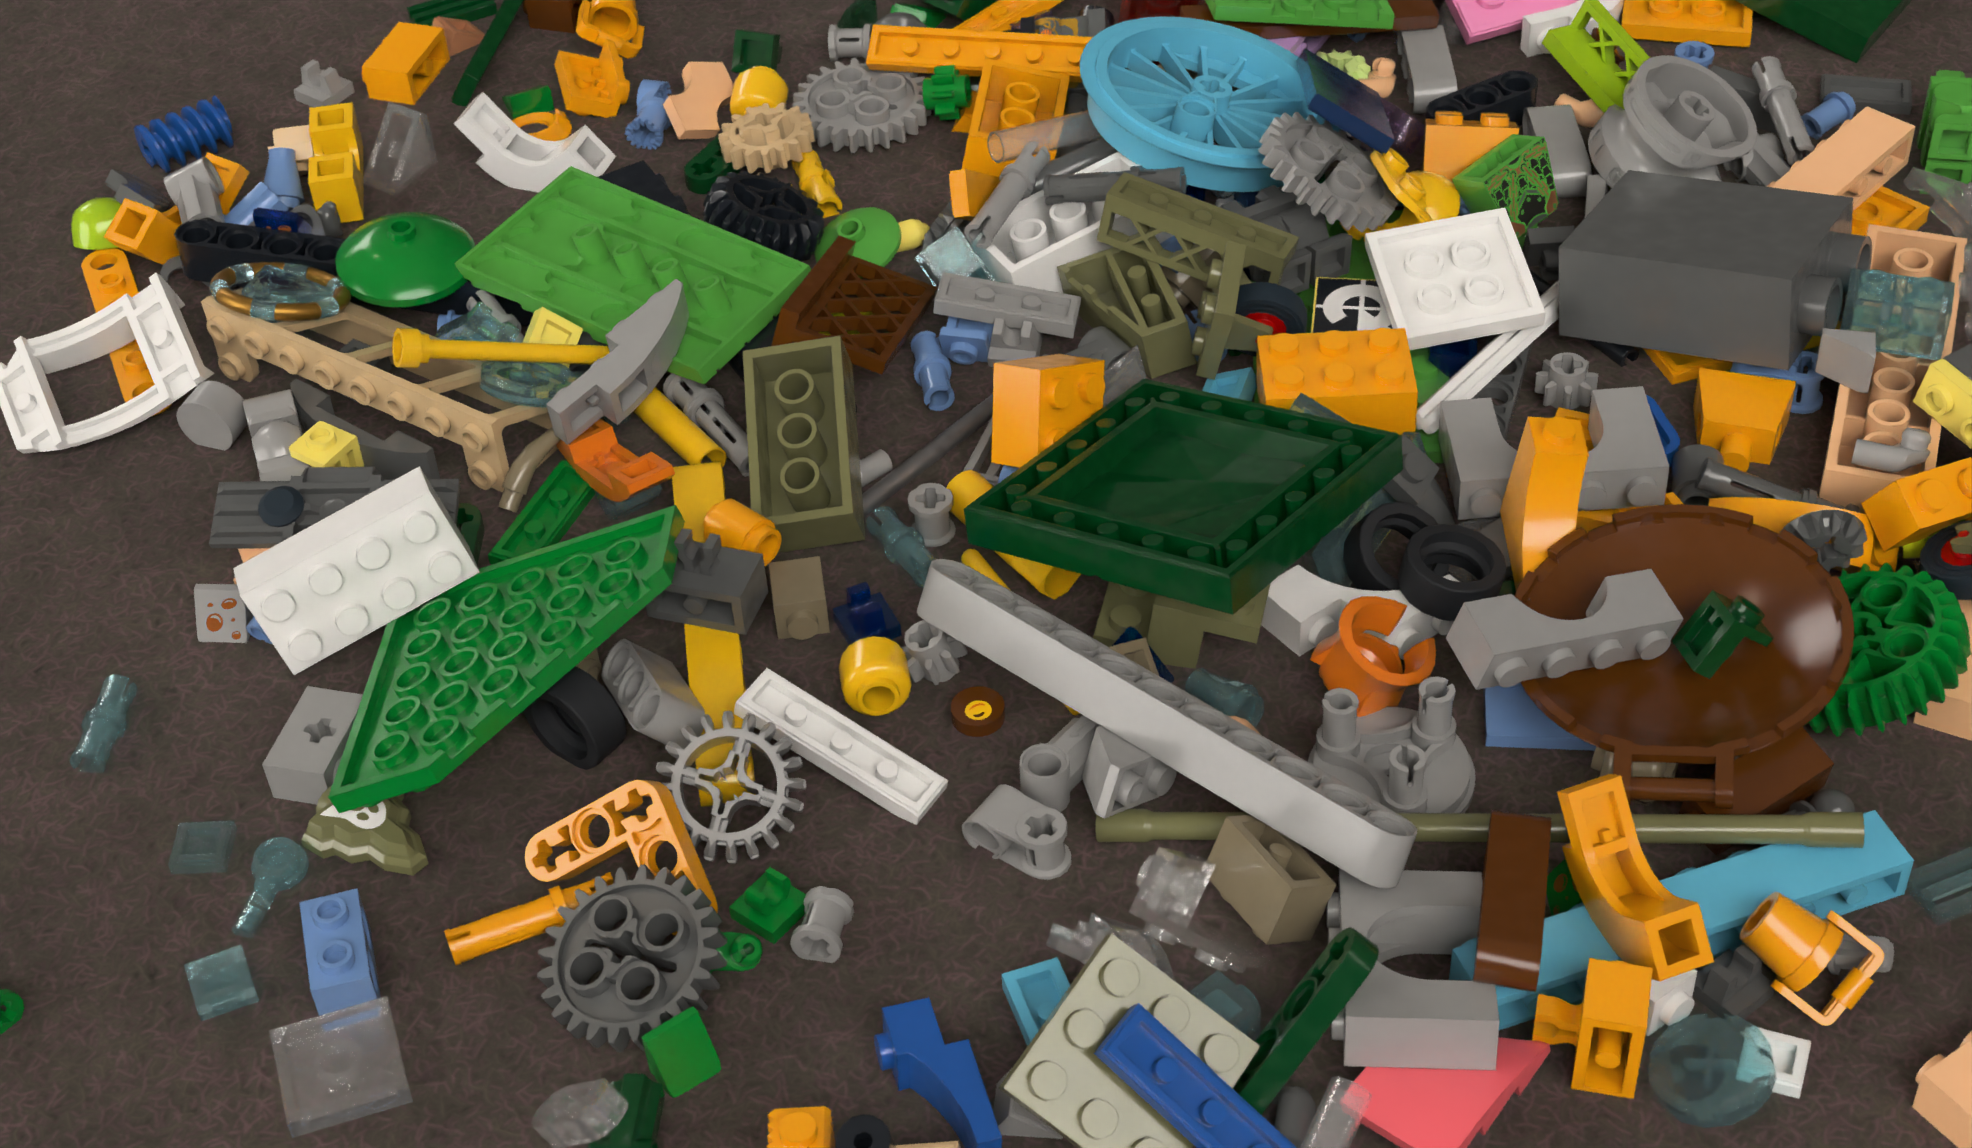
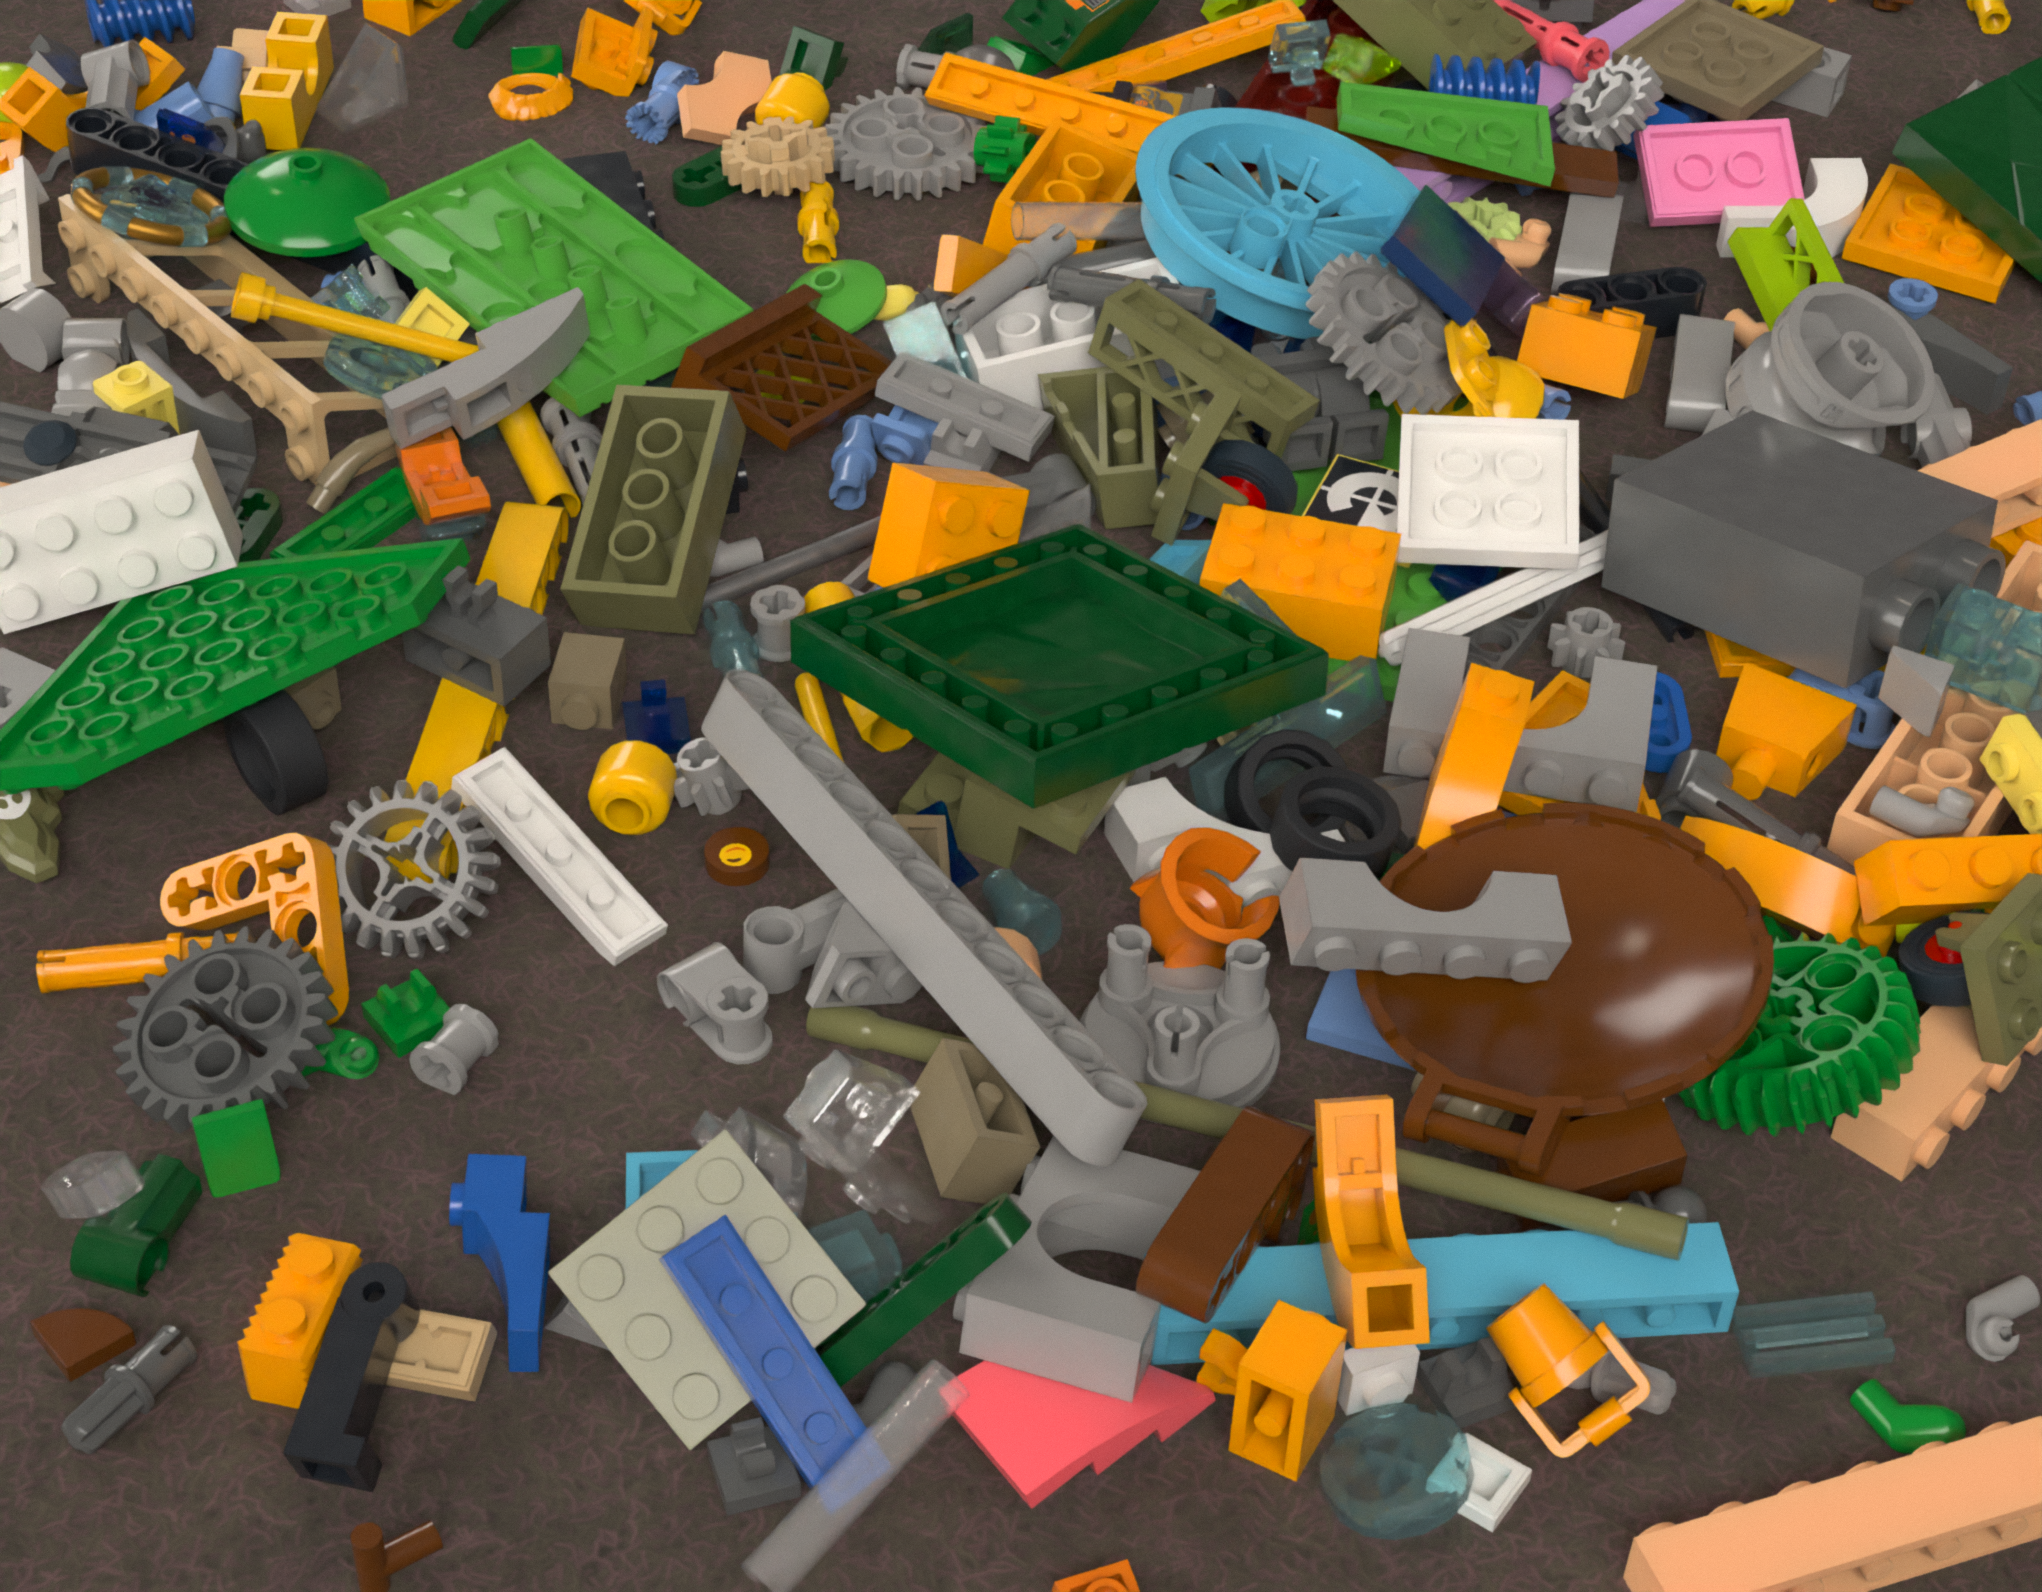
camera: 10 degrees right, 0 degrees up
white arch [454,92,616,192] -> none
light grey beam [602,639,706,749] -> none
black gear [702,171,825,262] -> none
light orange brick [703,499,782,566] -> none
dark grey plate [1383,434,1455,525] -> none
bright green torso [1452,134,1559,250] -> none
dark green bracket [1672,590,1774,679] -> none
light grey pin [1752,56,1815,166] -> none
dark grey gear [1780,510,1868,572] -> none

